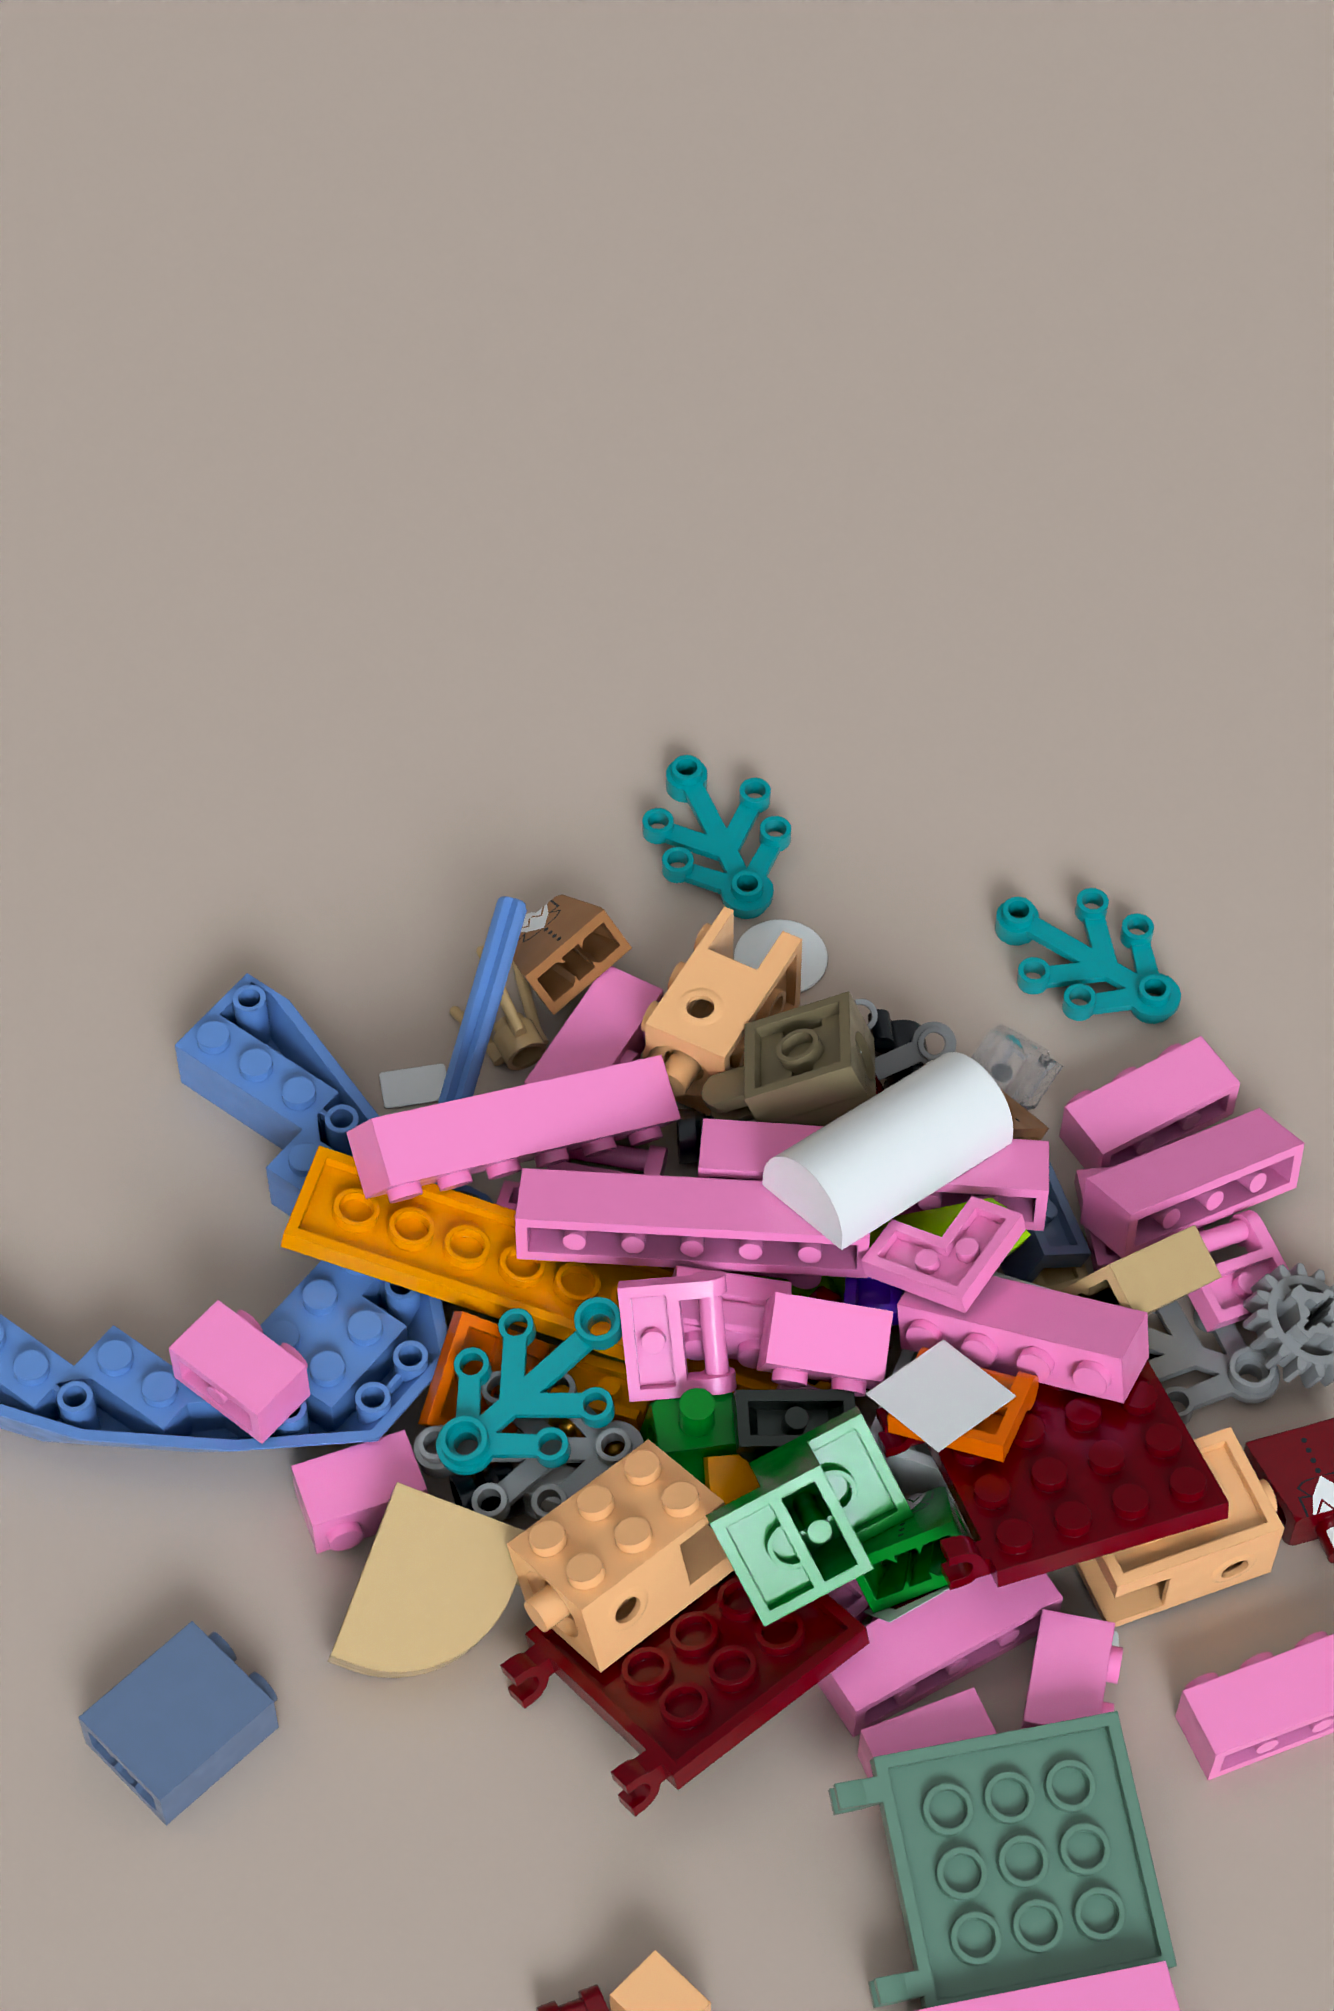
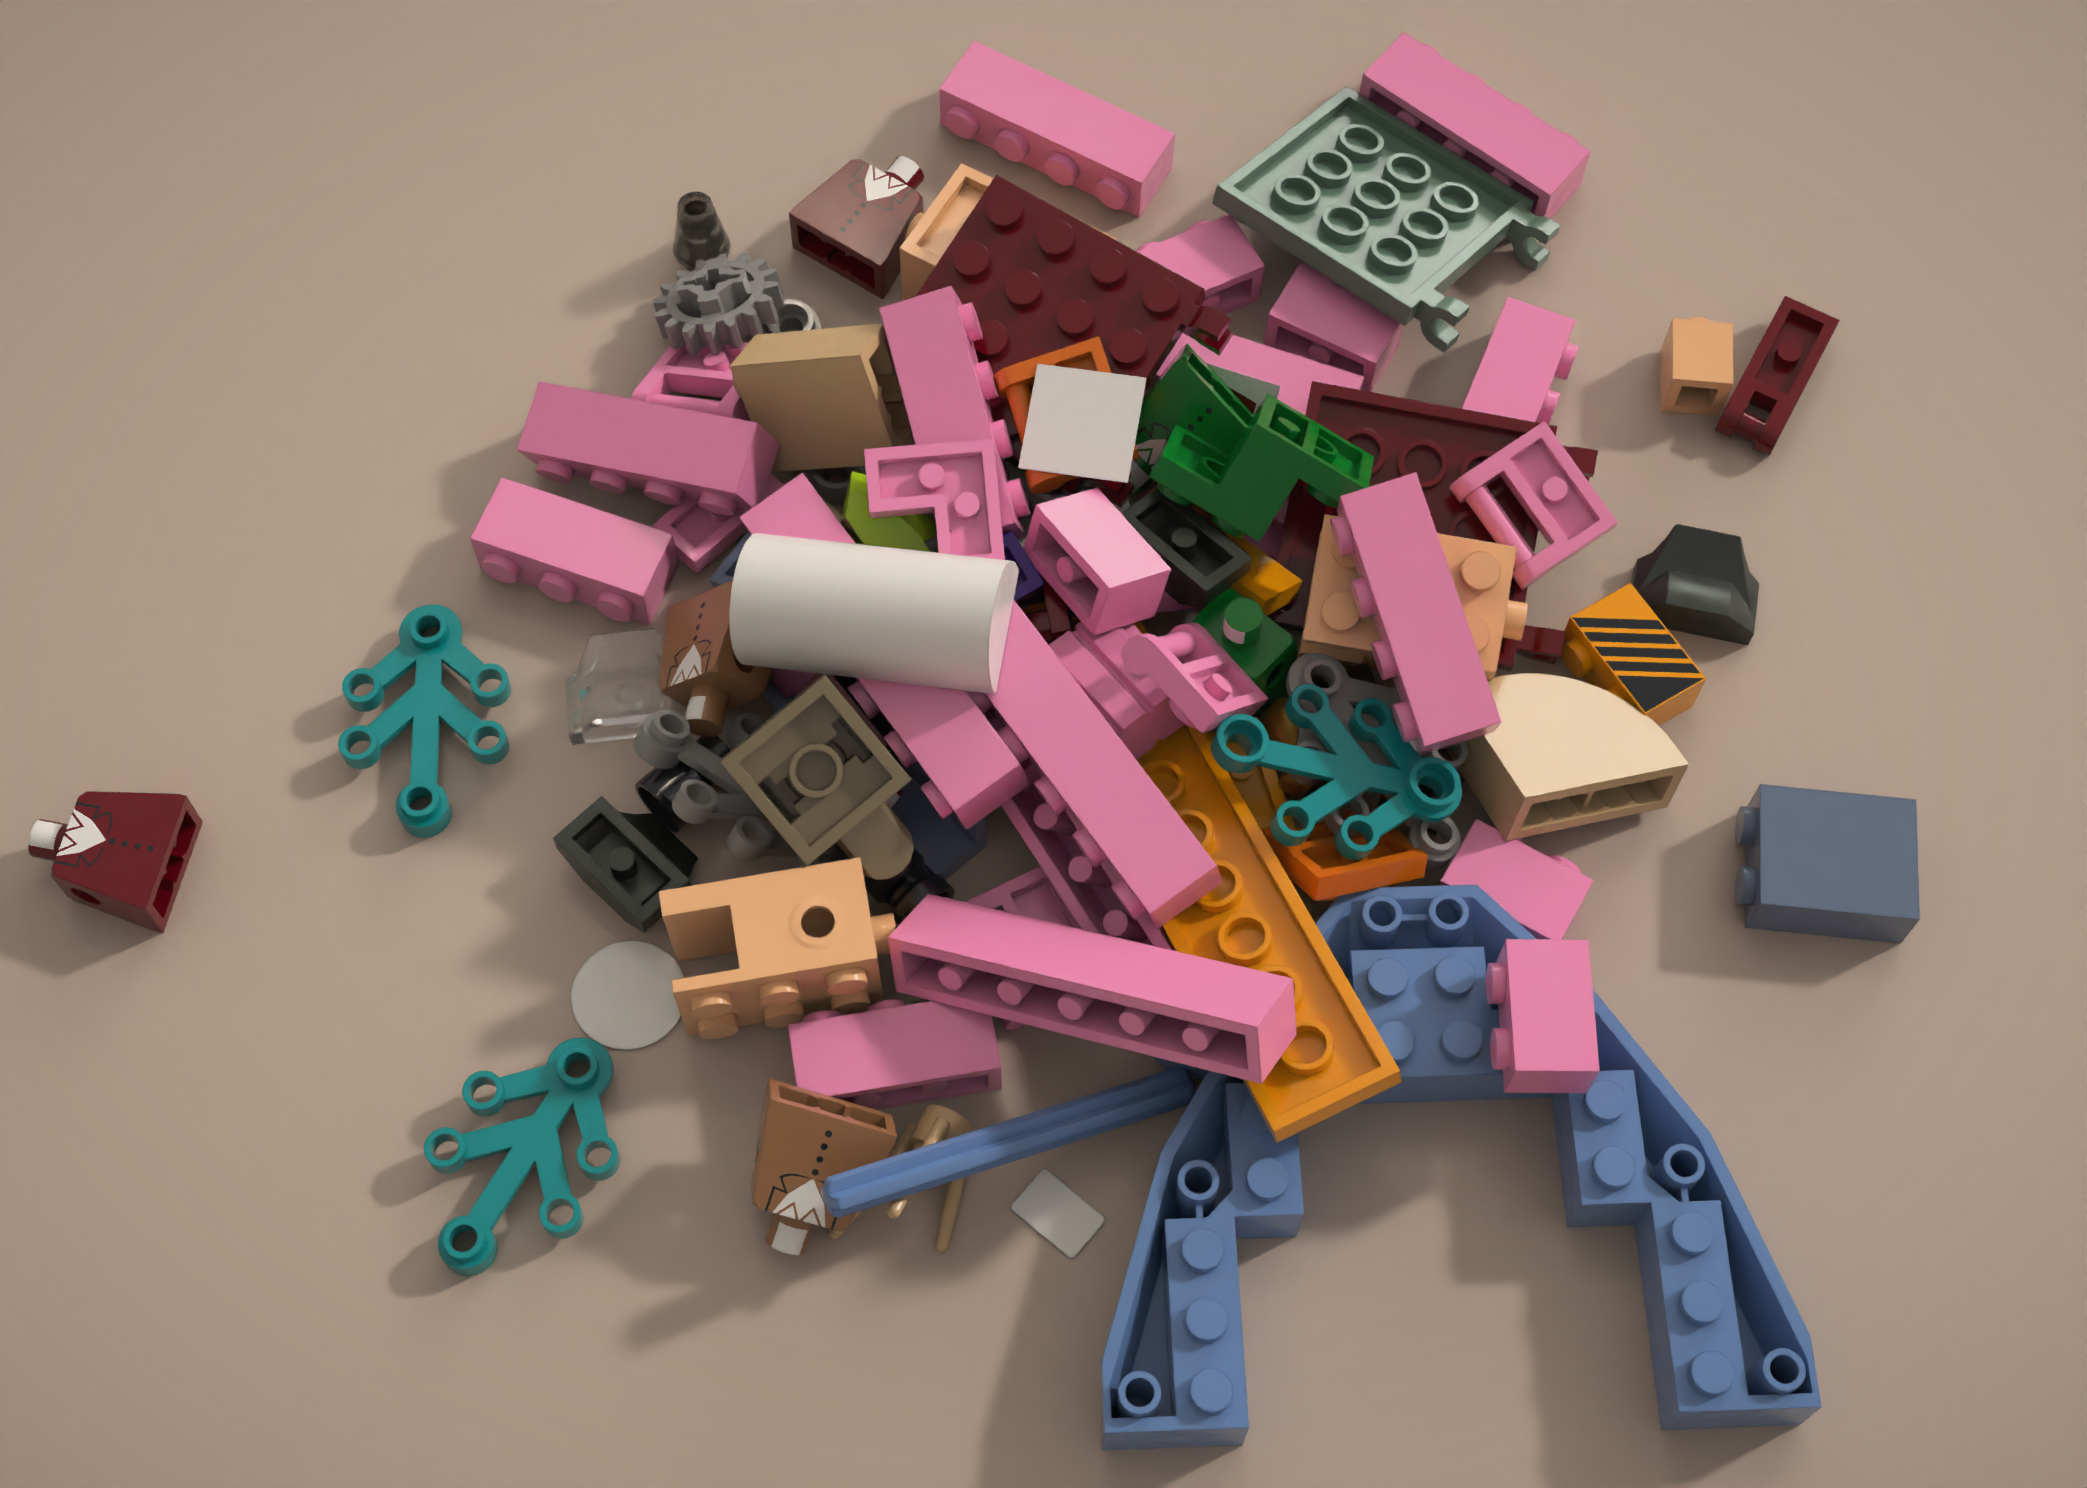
camera: 130 degrees left, 10 degrees up
none -> dark red torso [28,791,203,933]
none -> pearl dark grey slope [553,796,698,933]
none -> bright pink brick [1330,472,1501,755]
none -> bright pink plate [1449,421,1618,590]
none -> bright pink brick [1462,297,1579,425]
none -> brick [1561,583,1706,726]
none -> pearl dark grey slope [1631,524,1759,645]

